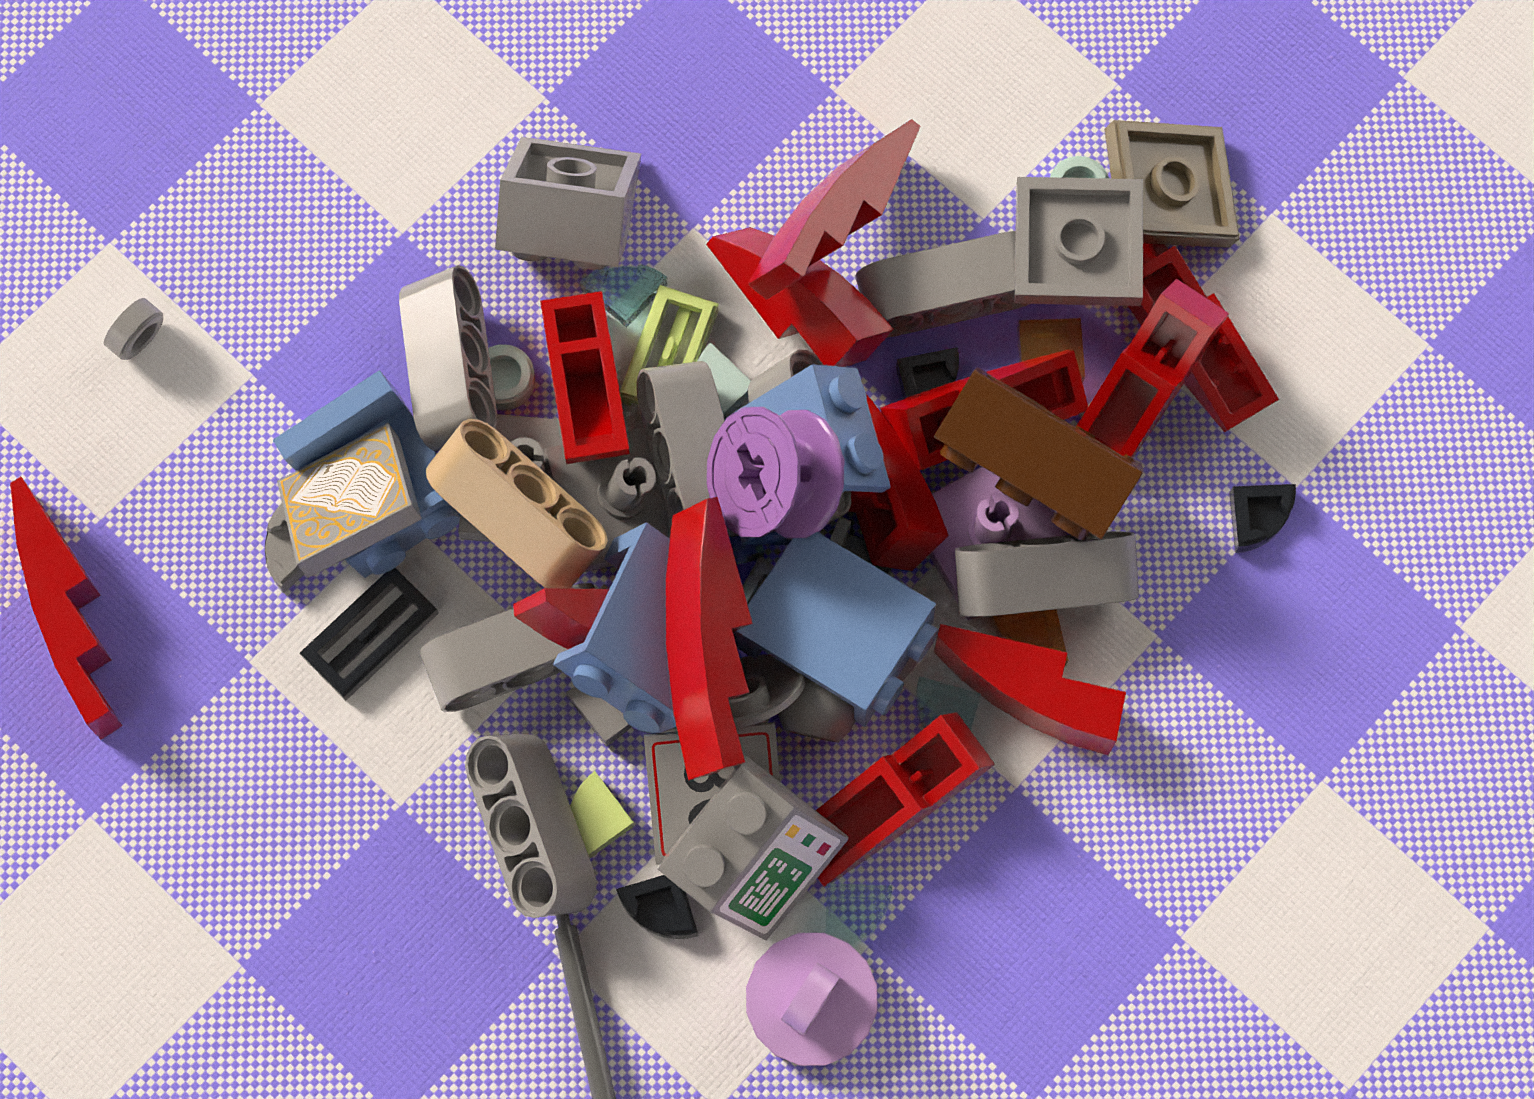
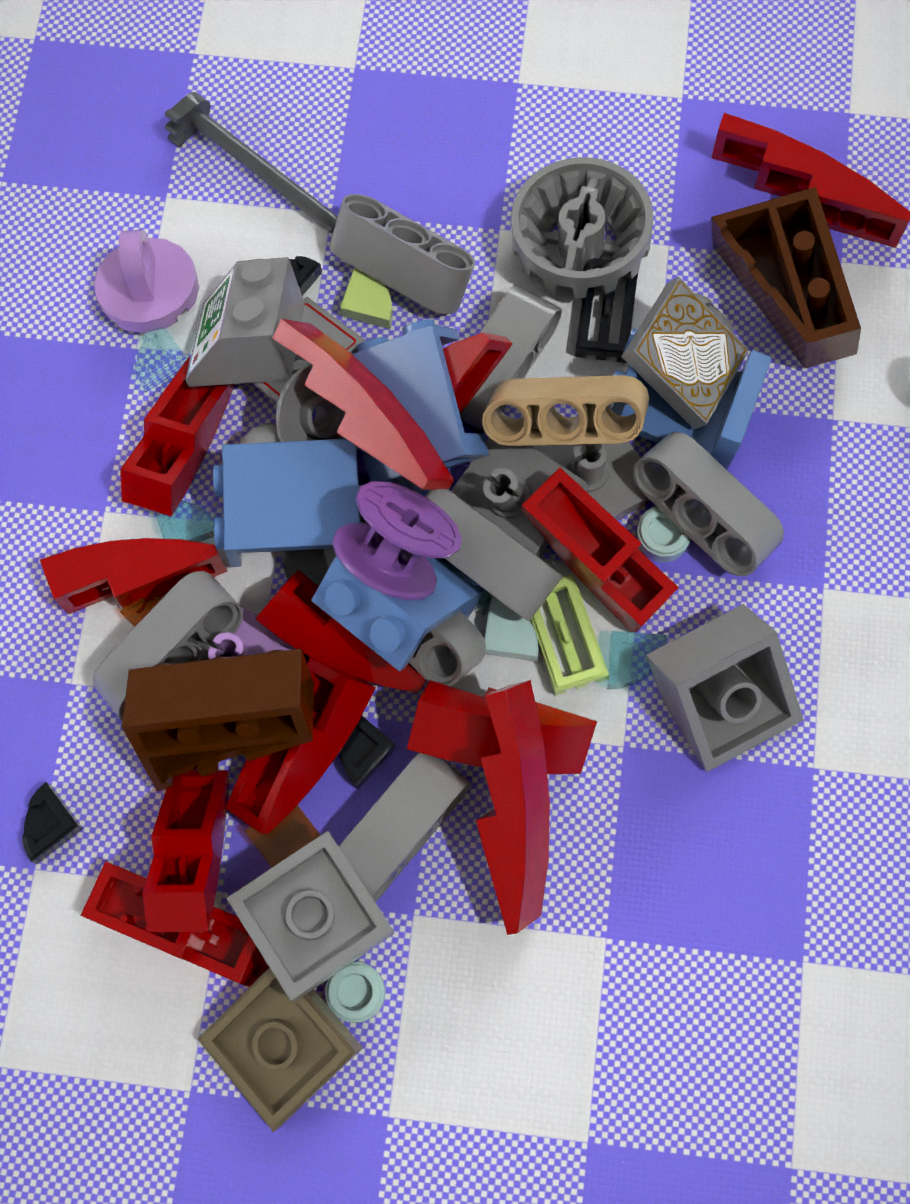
camera: 150 degrees right, 0 degrees up
none -> light grey gear [511,157,653,298]
none -> reddish brown wedge [711,187,861,368]

